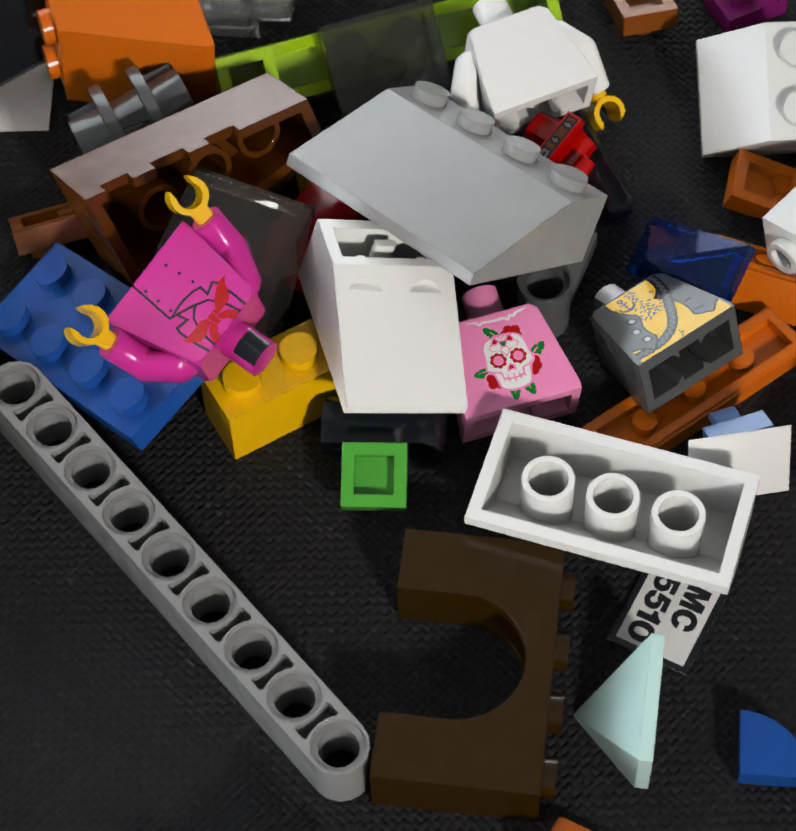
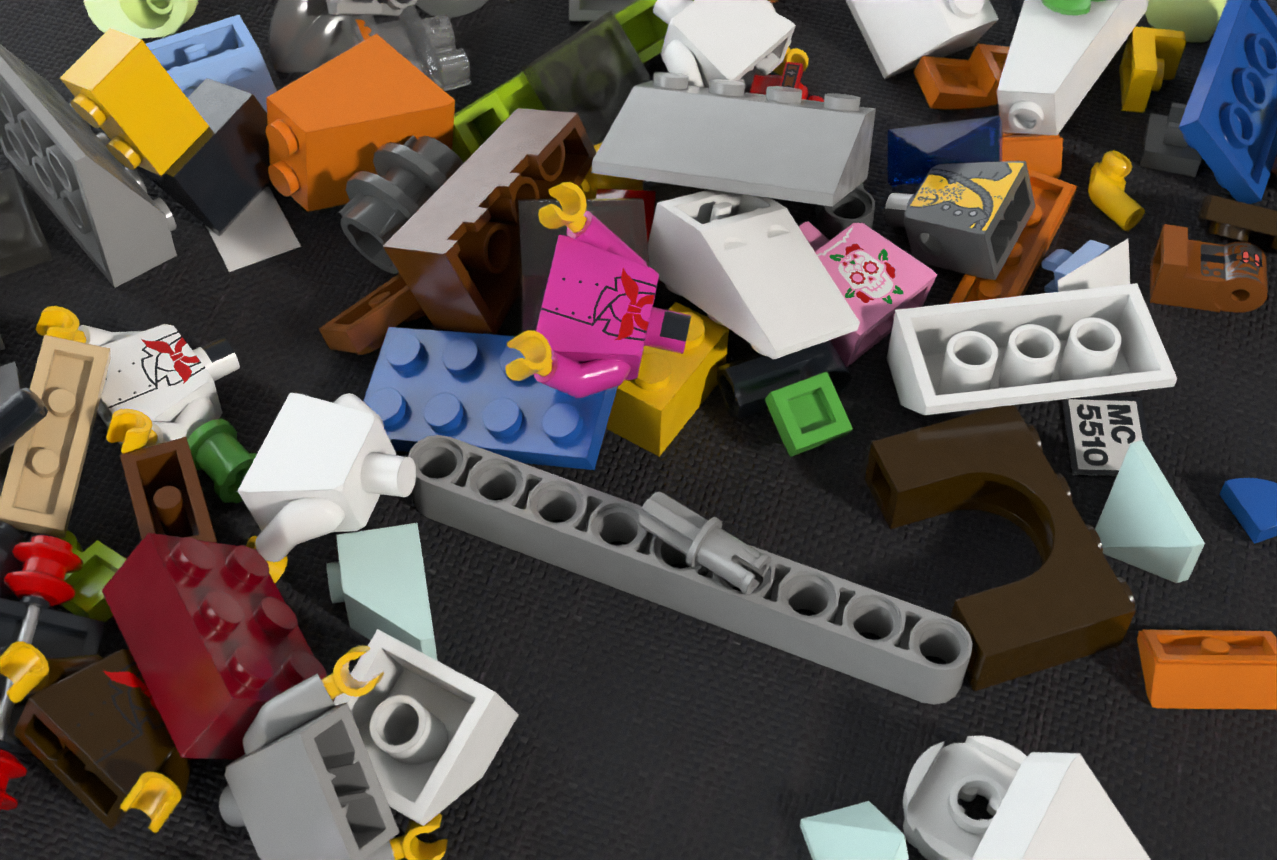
camera: 30 degrees left, 5 degrees down
none -> light grey axle [638,492,771,595]

